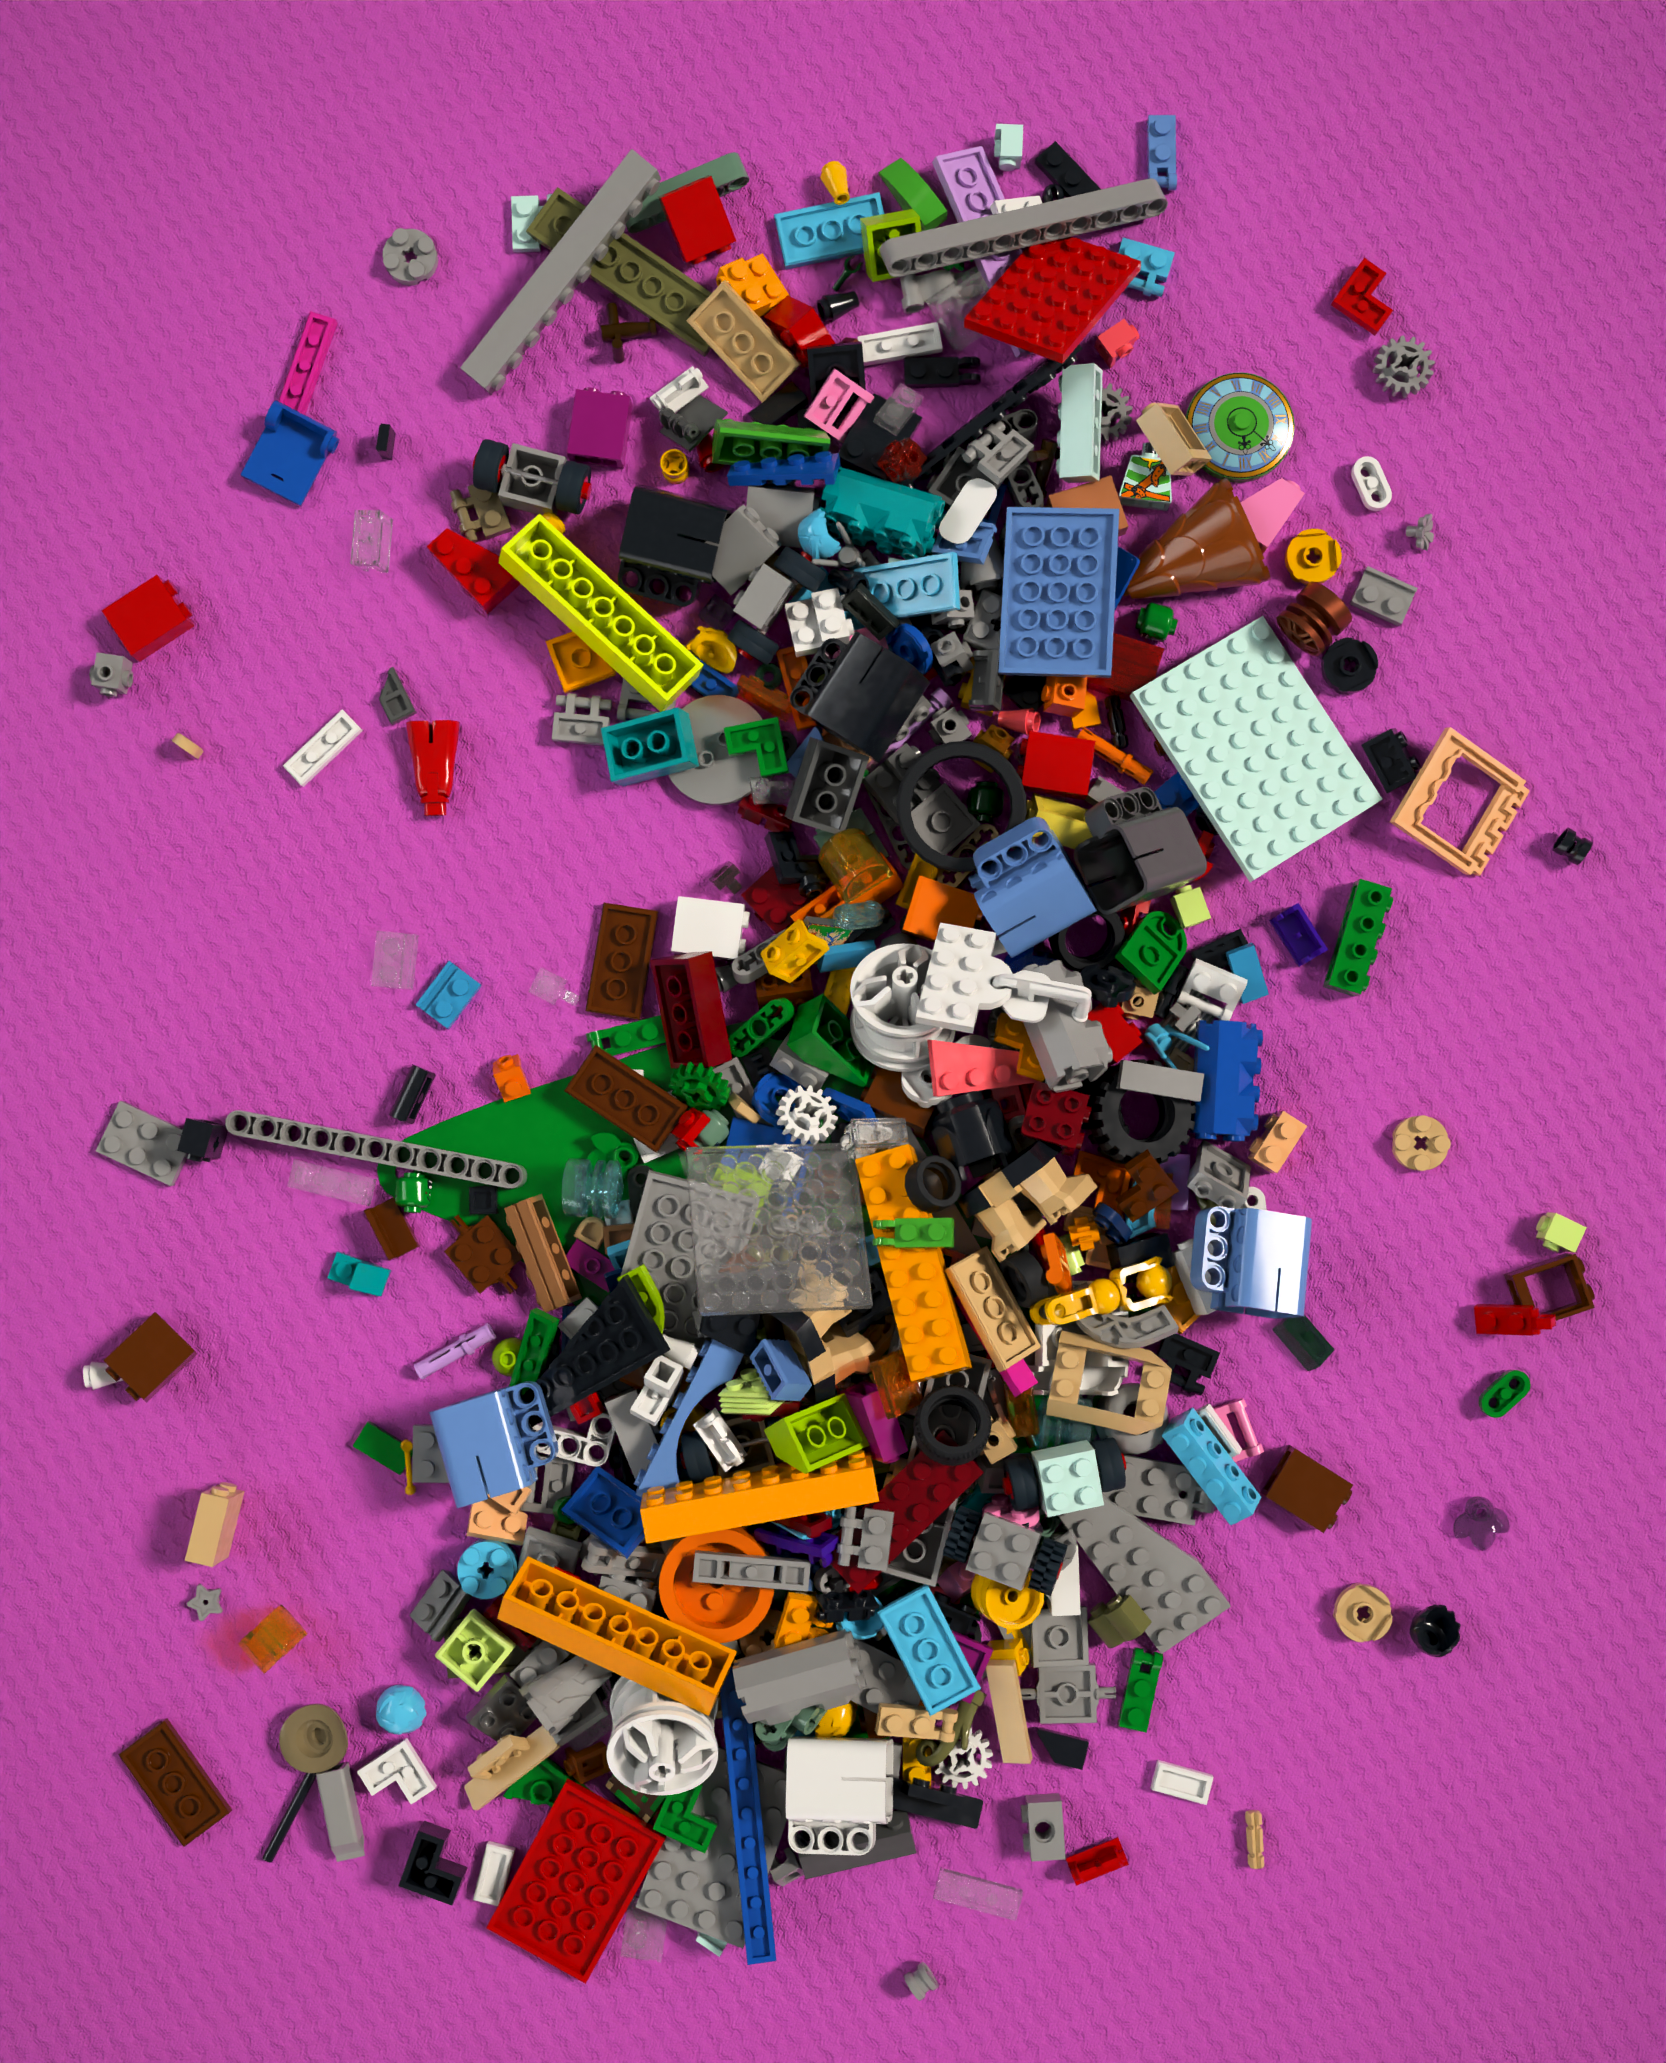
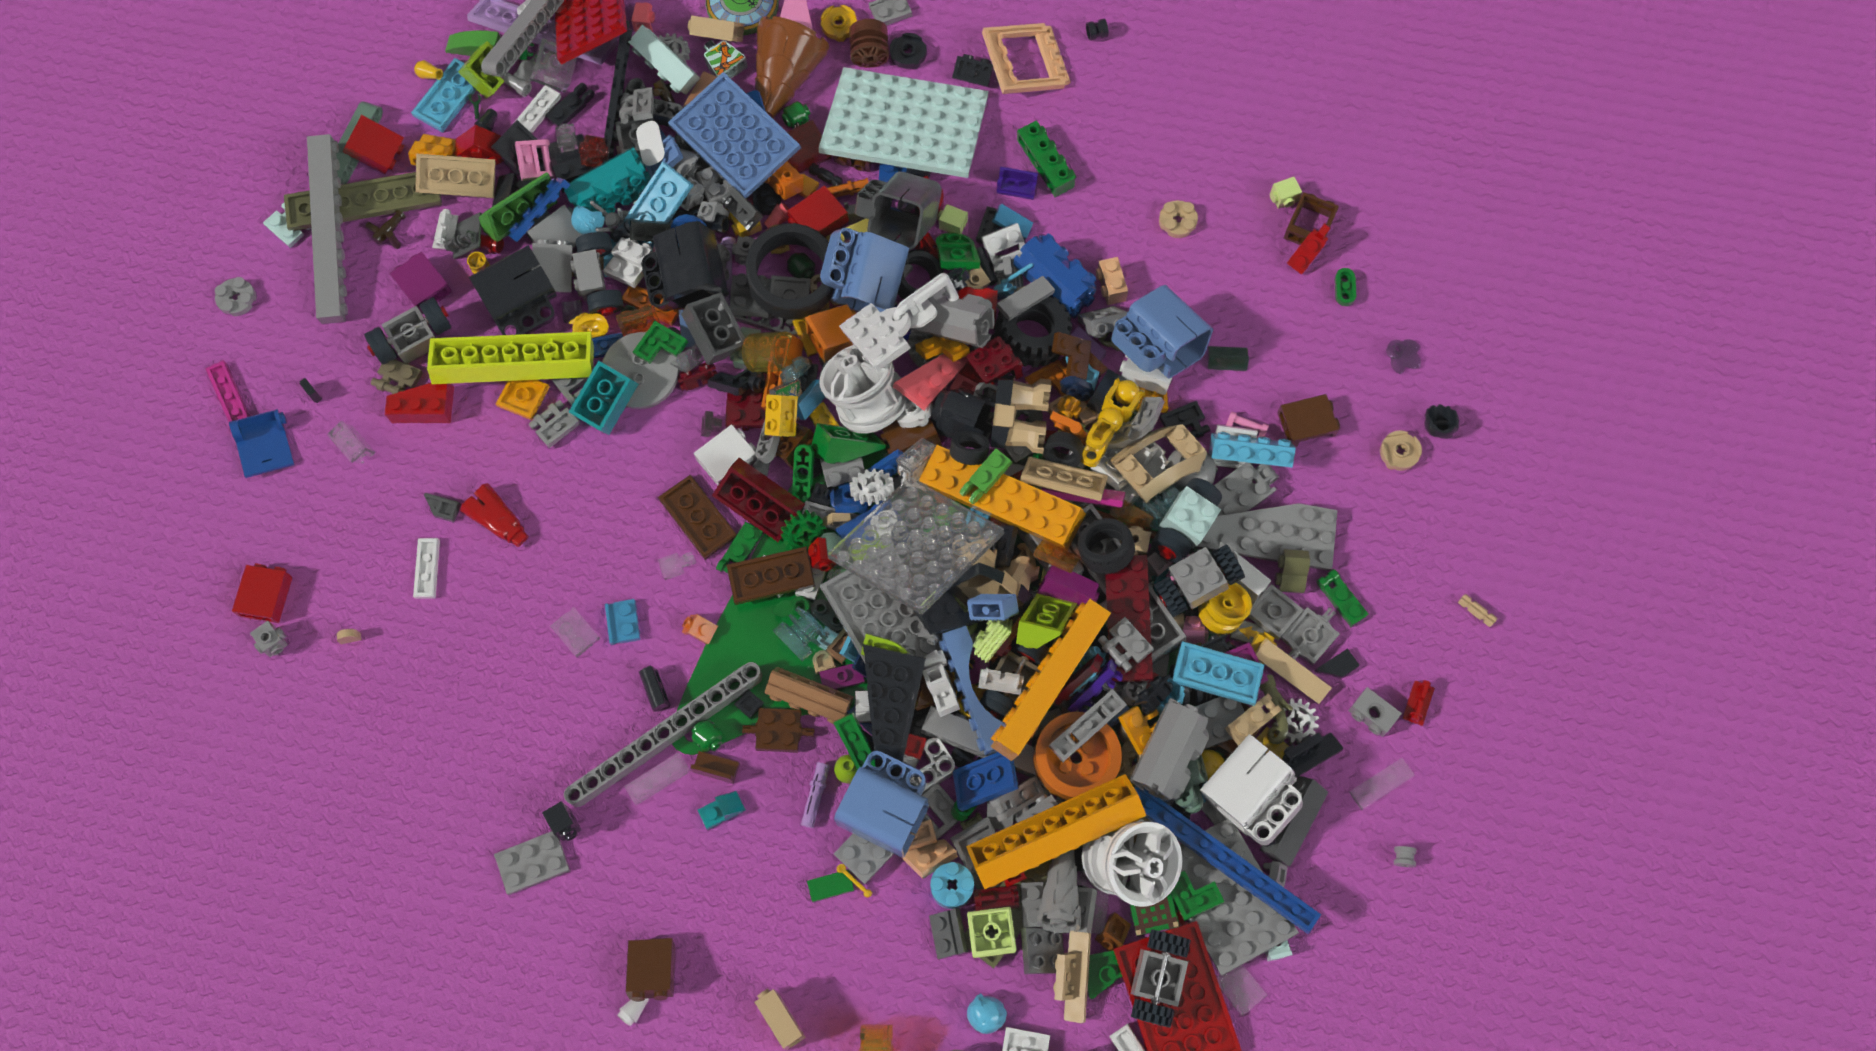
camera: 50 degrees left, 15 degrees down
white tile [1150,1760,1214,1805] -> none
none -> brick [1131,929,1191,1028]

